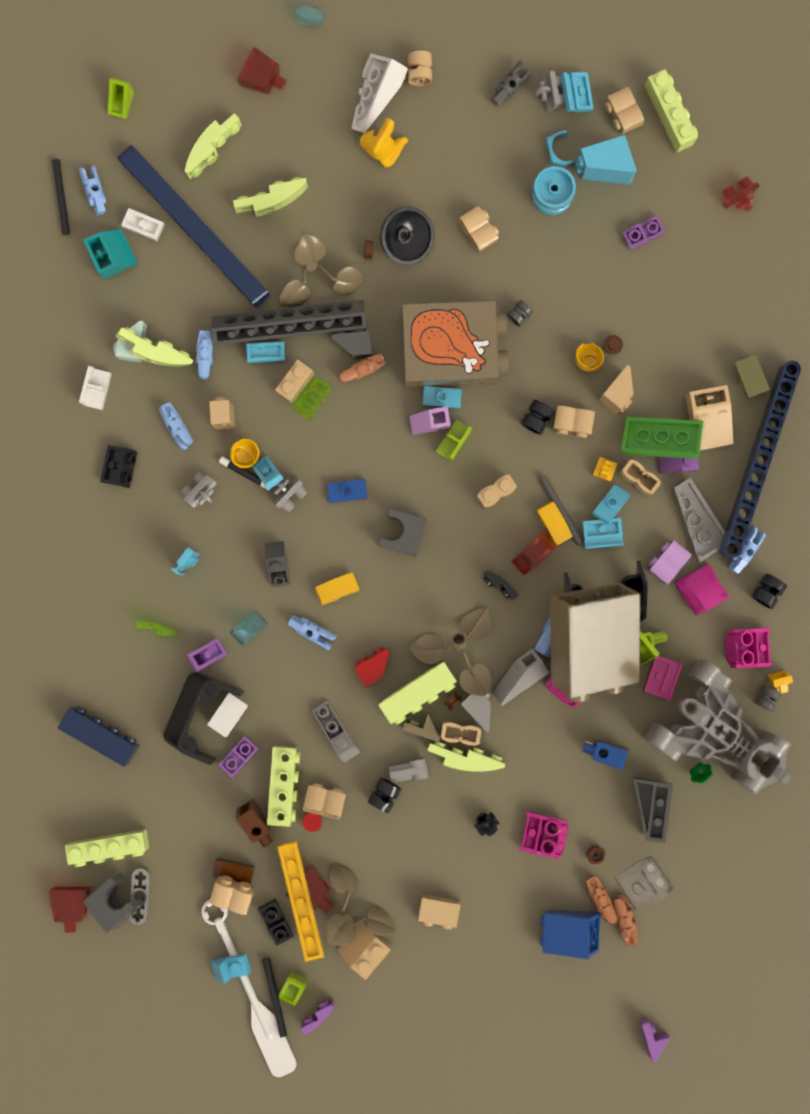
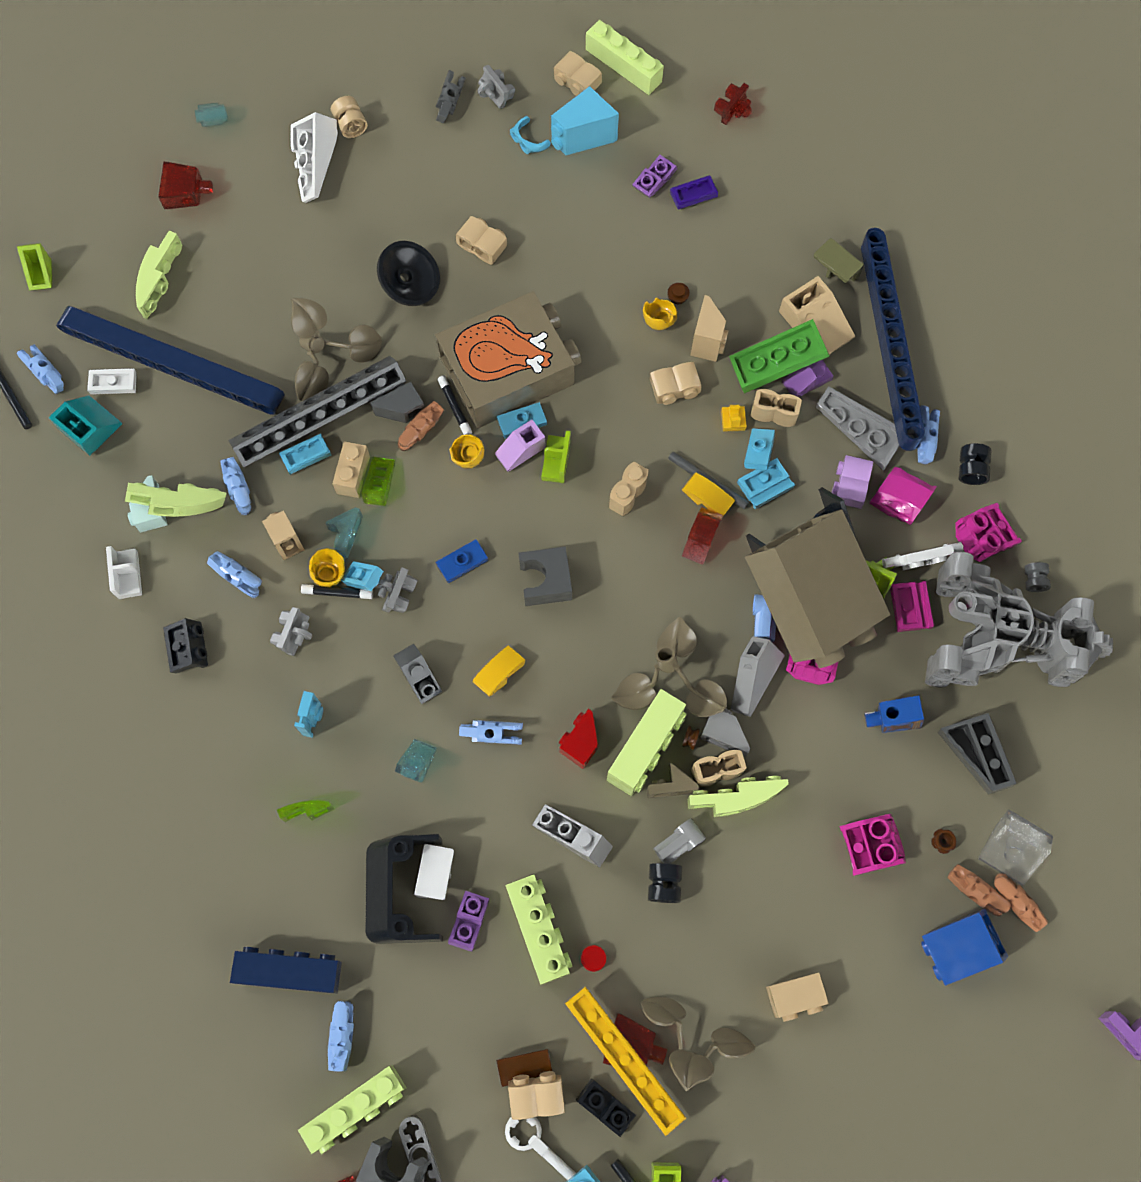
camera: 25 degrees left, 15 degrees down
medium lavender slope [187,638,227,672] -> none
yellowish green slope [233,177,308,217] -> none
reddish brown torso [236,799,273,847] -> none
tan brick [302,783,346,820] -> none
tan slope [337,921,391,980] -> none
yellow hair [360,118,408,168] -> none
reddish brown tile [364,240,373,260] -> none
black gear [474,812,499,837] -> none
black slope [483,570,519,600] -> none
dark grey wheel [507,300,533,327] -> none
black wheel [520,399,555,435] -> none
medium azure wheel [531,166,576,215] -> none
medium azure plate [560,72,594,112] -> none
green plant [690,763,713,784] -> none
yellow tile [767,670,793,694] -> none
none -> clear light blue slope [326,508,363,559]
none -> light blue hinge [328,1001,354,1072]
none -> black bar [437,376,473,435]
none -> yellow hair [449,434,485,469]
none -> dark purple plate [670,175,718,210]
none -> white plate [882,542,963,570]

